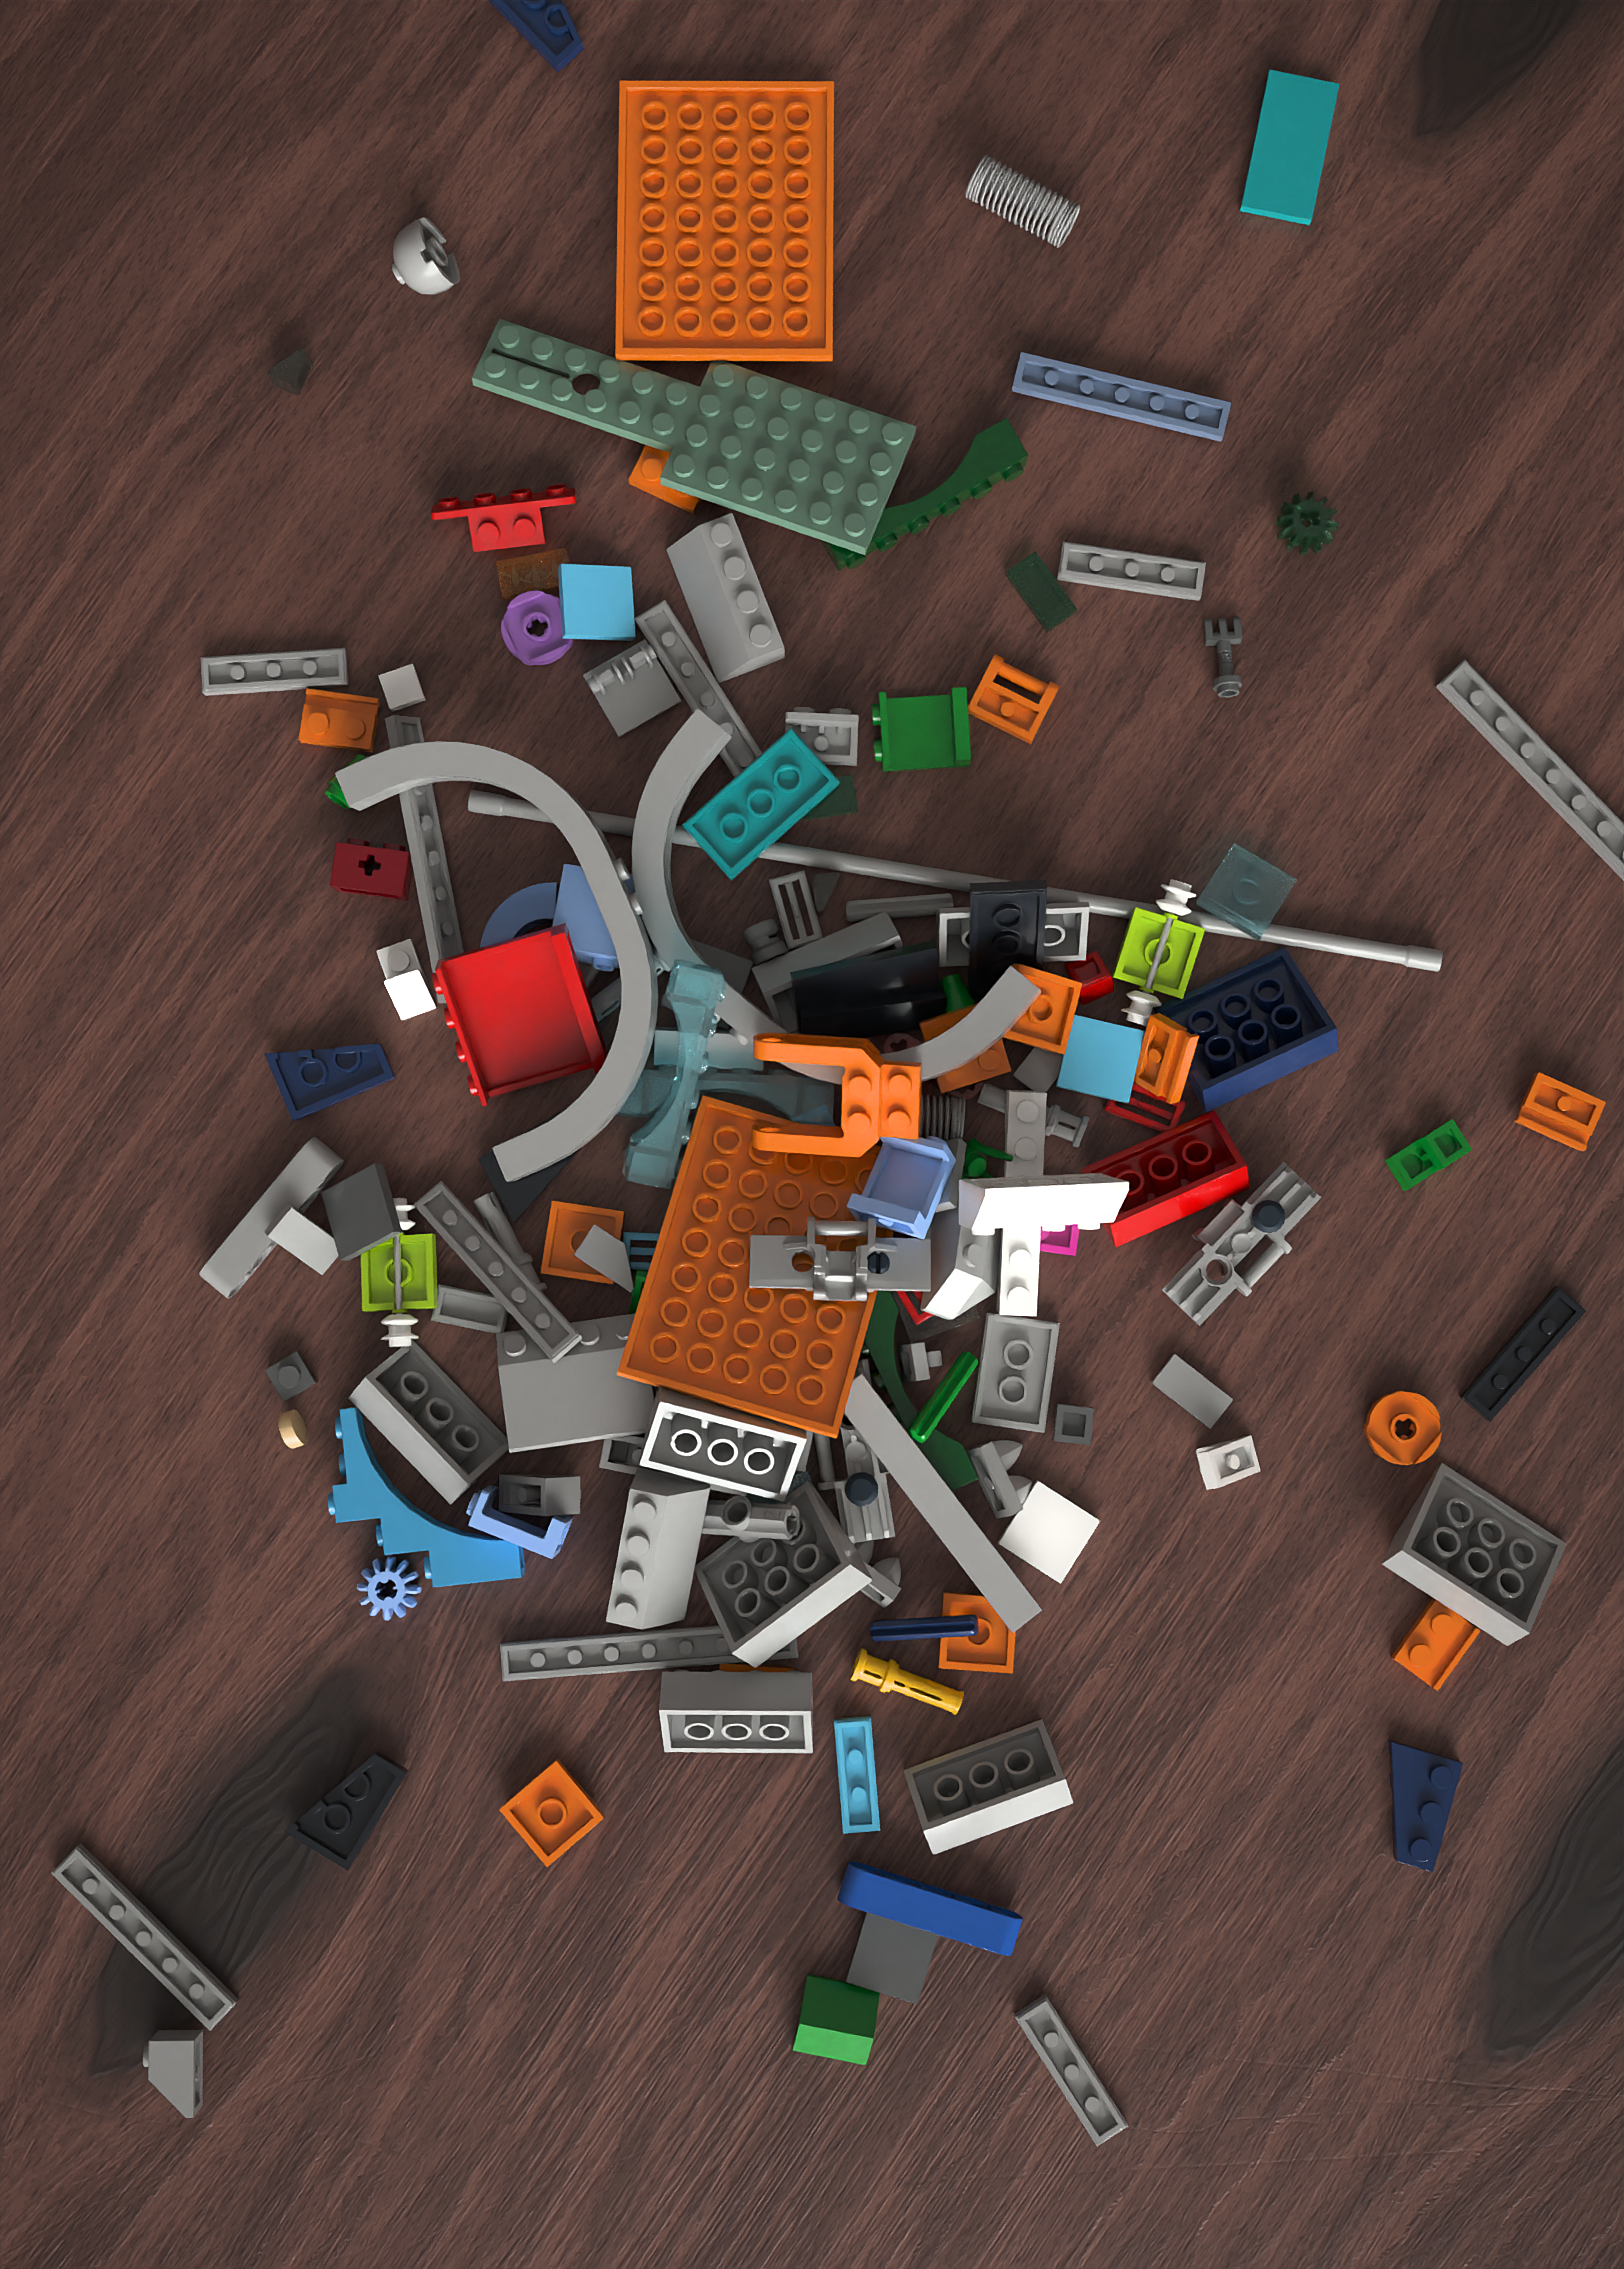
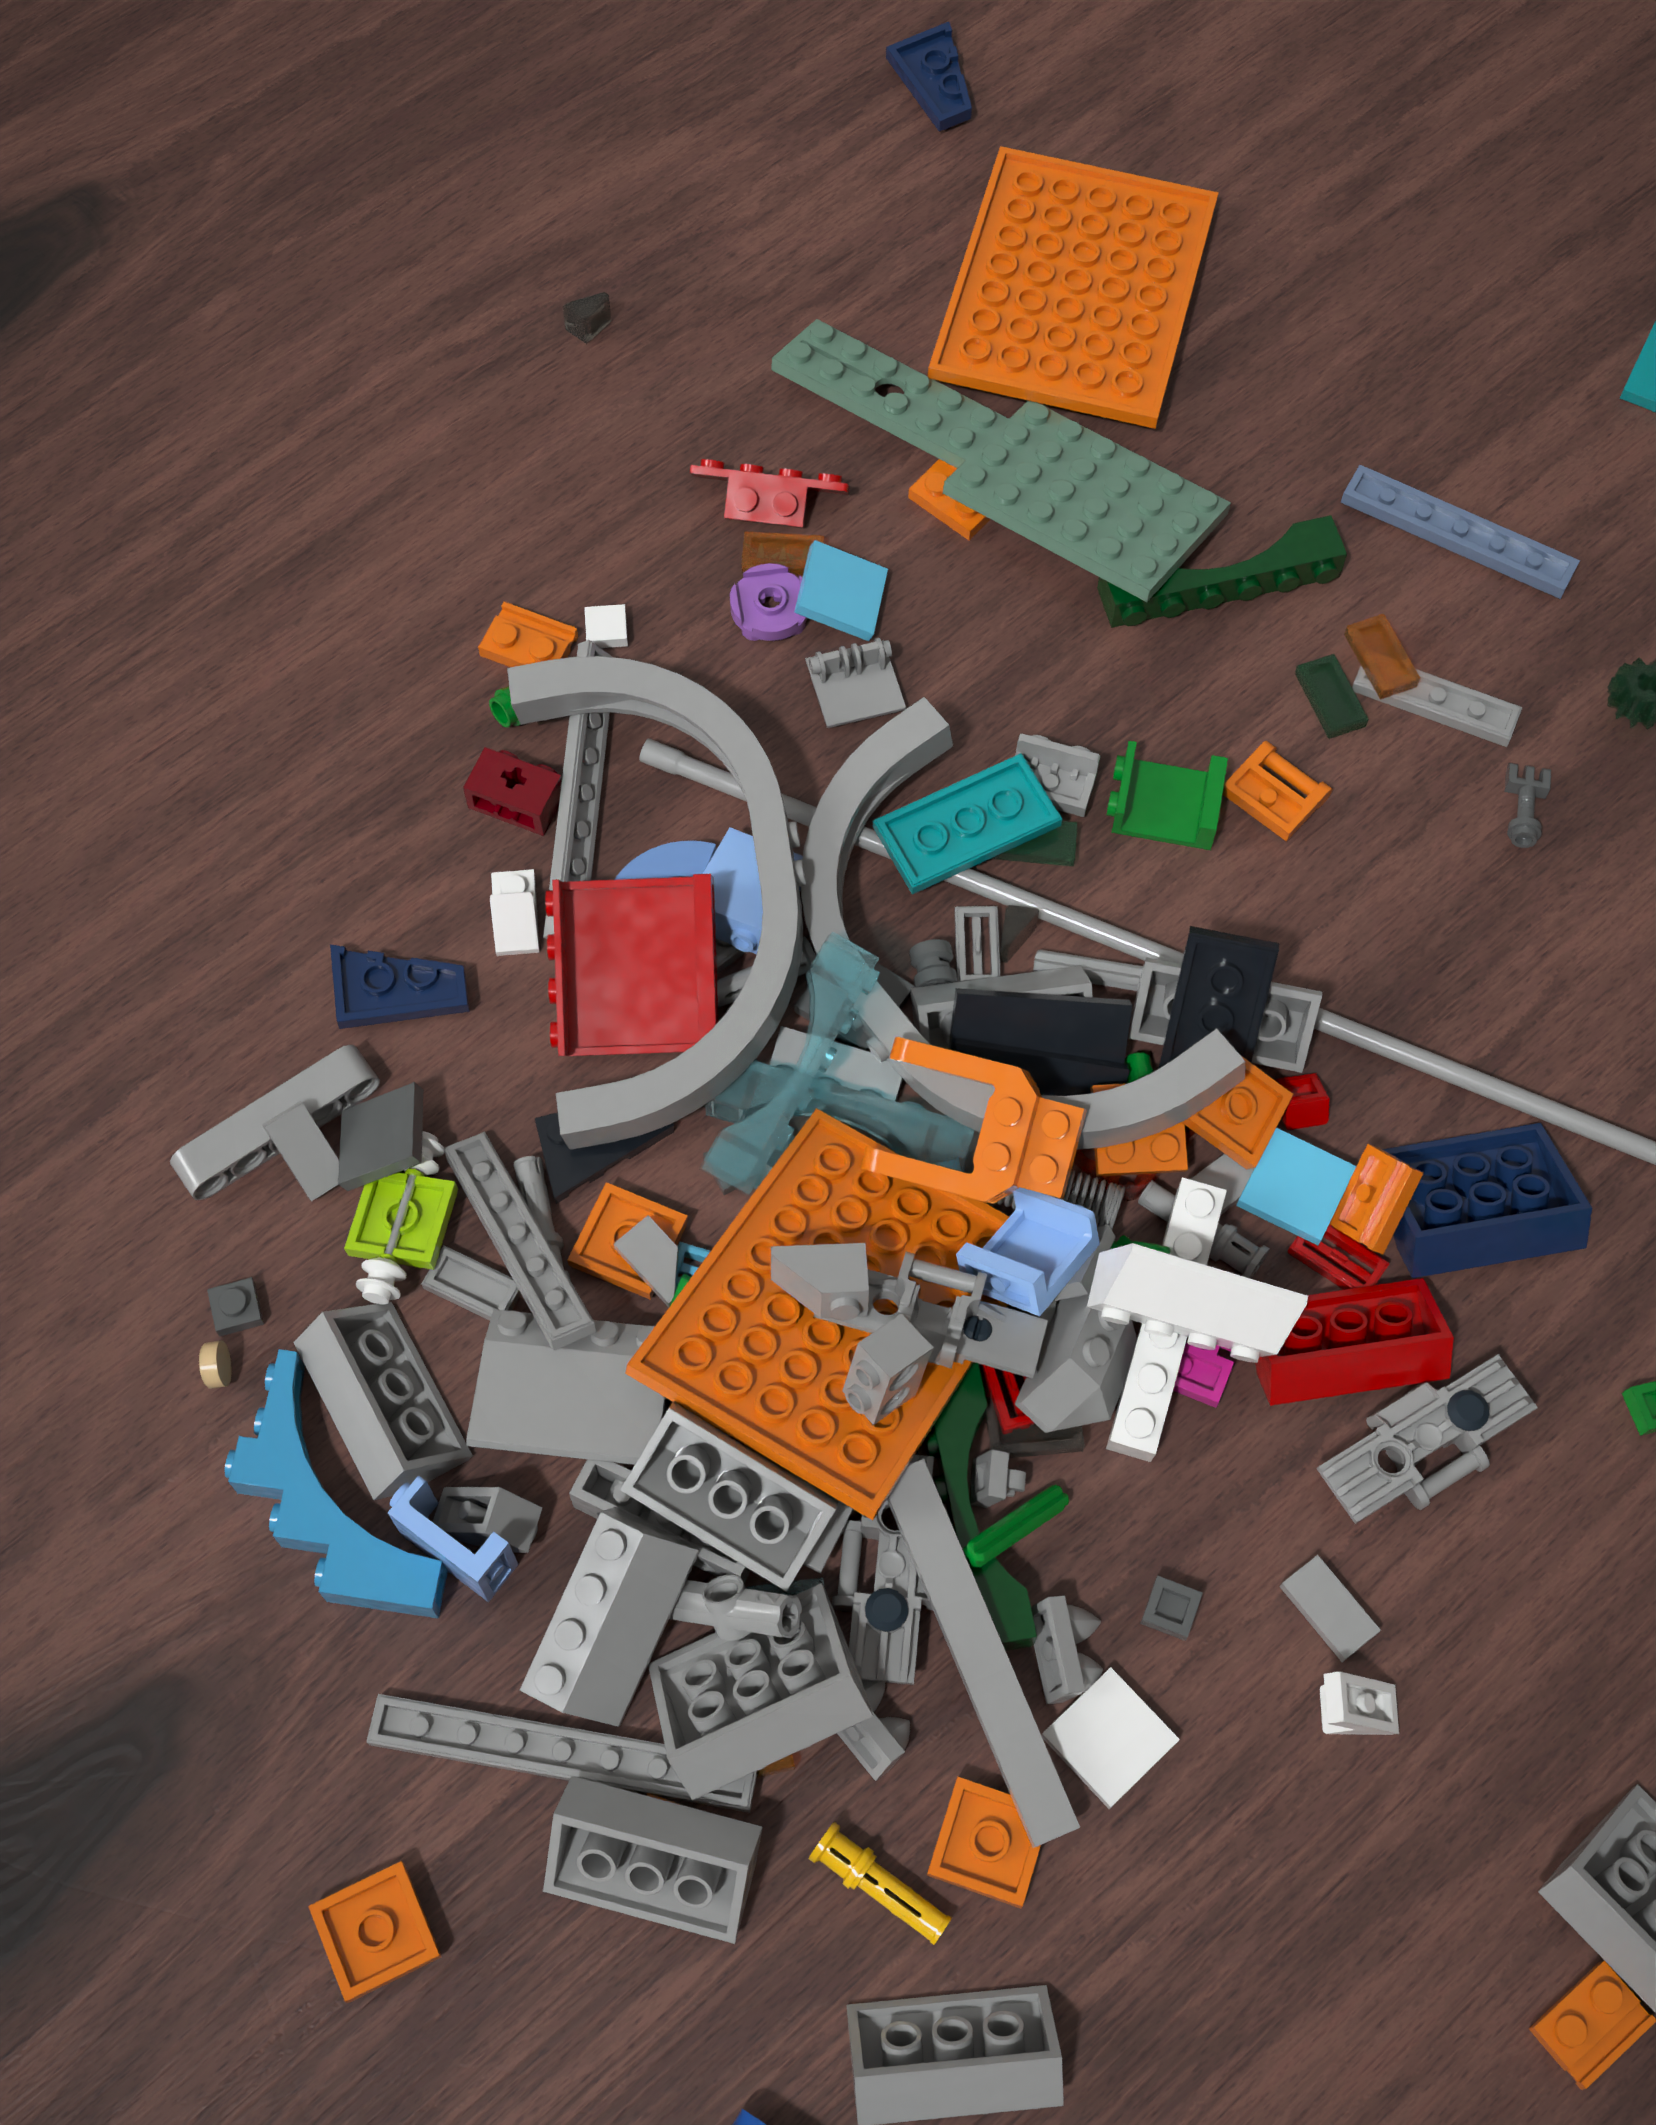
camera: 10 degrees right, 20 degrees down
light grey tile [201,648,349,696] -> none
black wing [285,1751,409,1871] -> none
light blue gear [357,1555,422,1620] -> none
light grey cylinder [392,217,460,295] -> none
light grey tile [634,600,762,778] -> none
light grey slope [666,513,785,683] -> none
medium azure tile [834,1716,880,1834] -> none
dark blue axle [870,1615,979,1641] -> none
light grey piece [965,154,1080,248] -> none
light grey tile [971,1313,1060,1433] -> none
lime plate [1112,879,1205,1026] -> none
clear light blue tile [1196,843,1297,941] -> none
orange plate [1364,1391,1442,1465] -> none
none -> light grey slope [771,1243,869,1320]
none -> light grey brick [842,1313,934,1425]
none -> clear orange tile [1344,613,1420,700]

